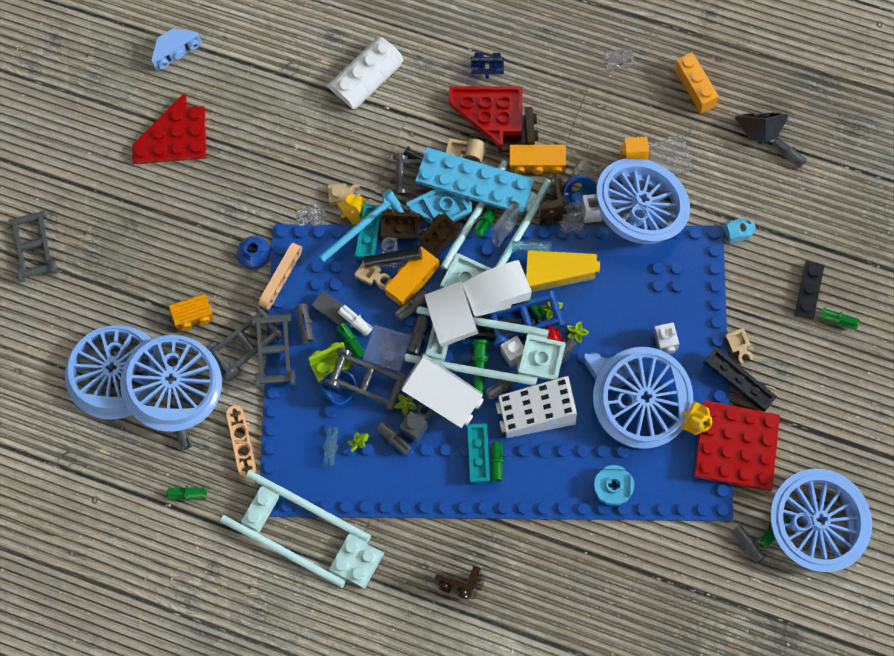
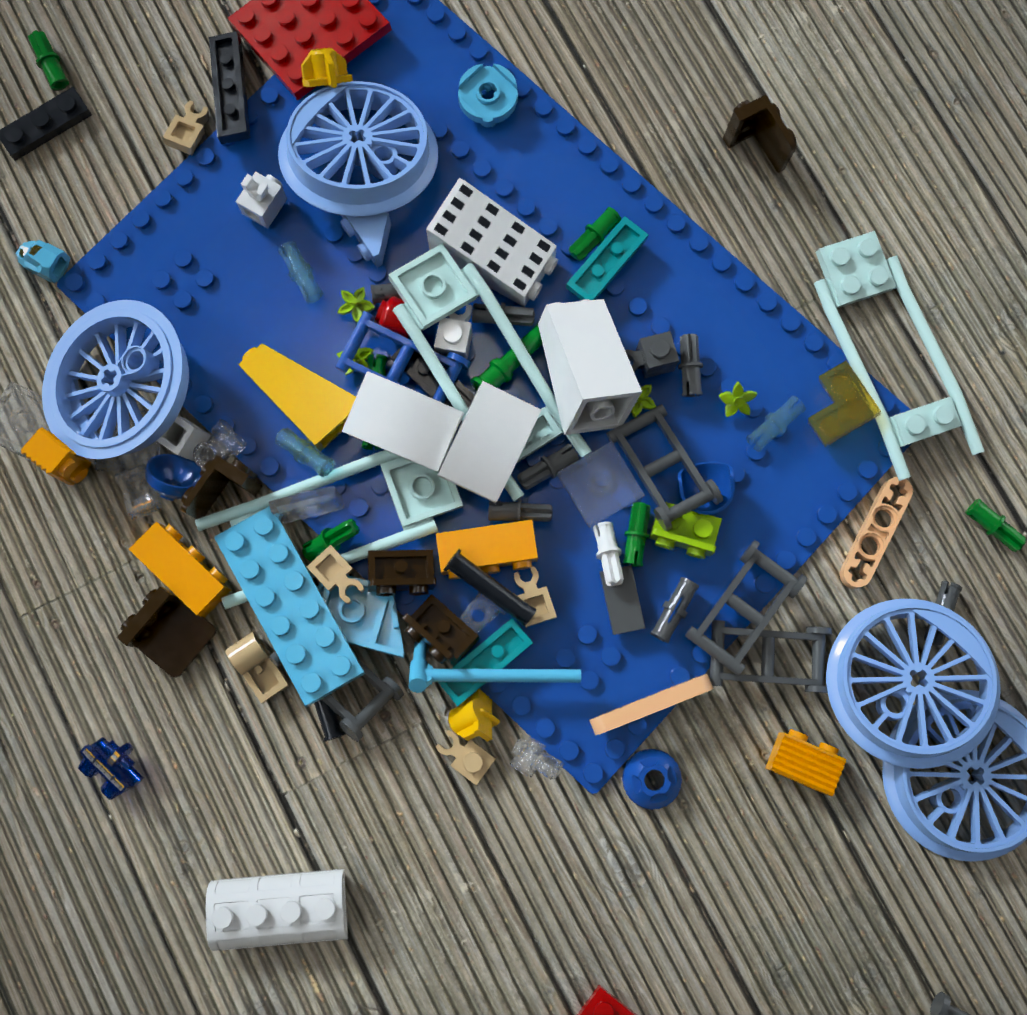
camera: 145 degrees left, 10 degrees up
red wing [449,86,523,148] -> none
none -> clear light blue pin [278,241,324,304]
none -> tan plate [306,545,365,604]
none -> clear yellow plate [808,360,881,447]

